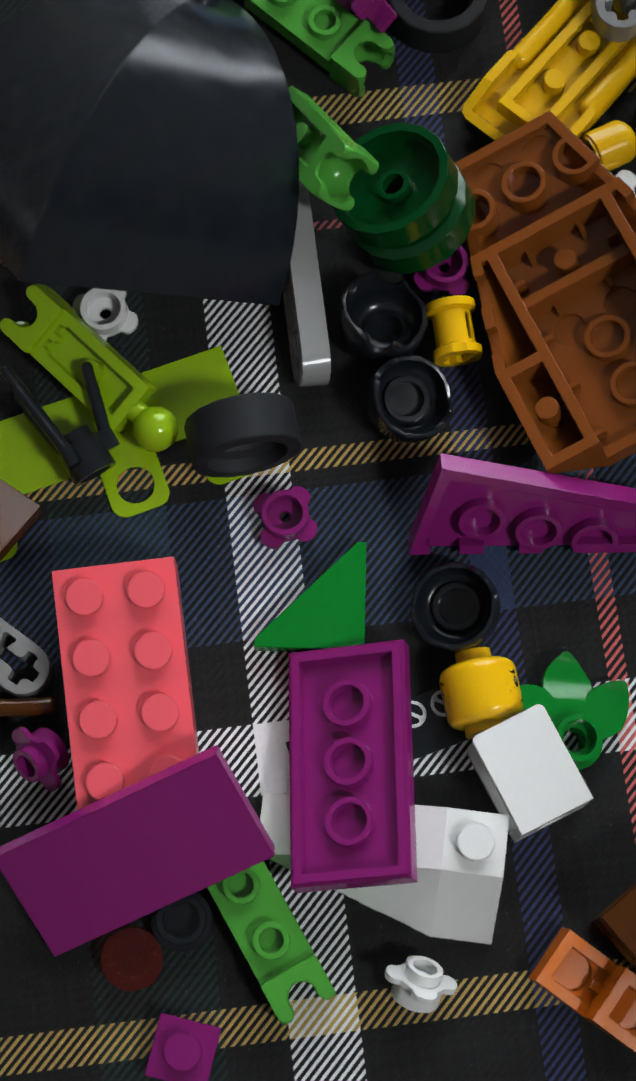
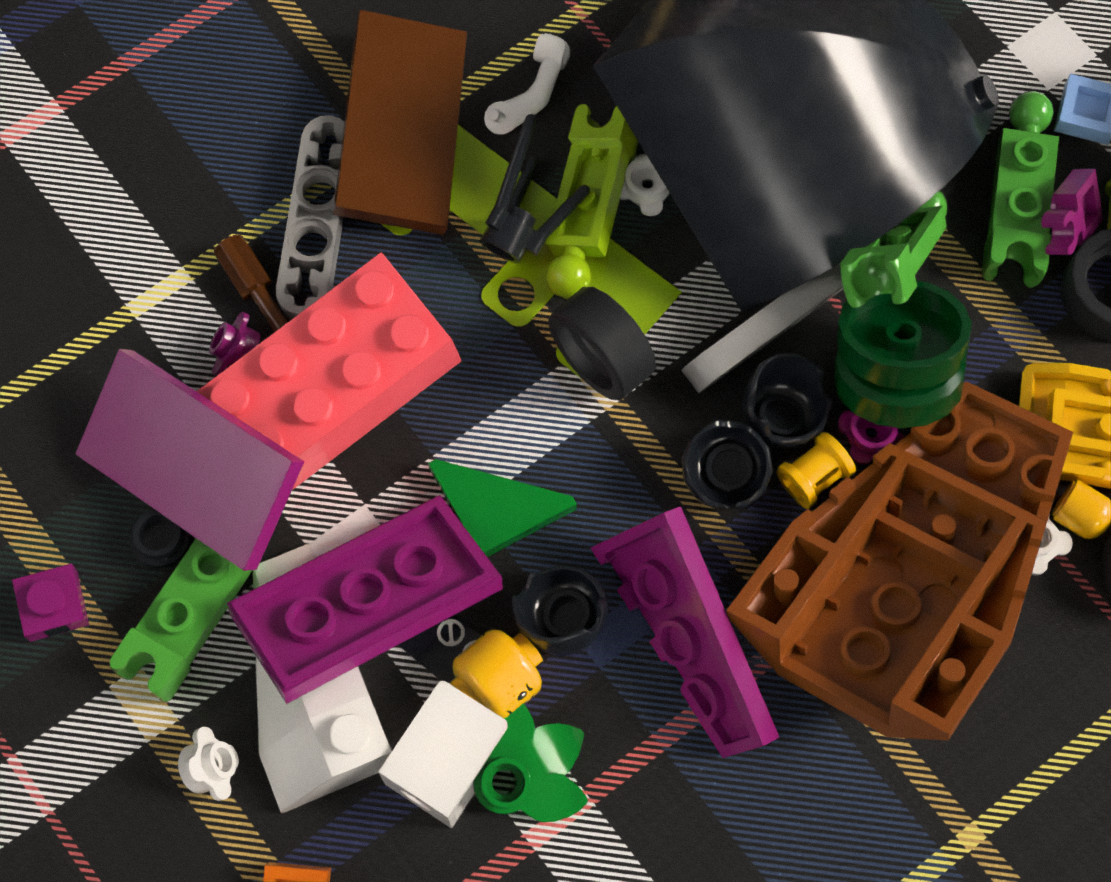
camera: 60 degrees right, 5 degrees down
clear red plate [101,928,163,991] -> none
magenta plate [254,486,317,549] -> none

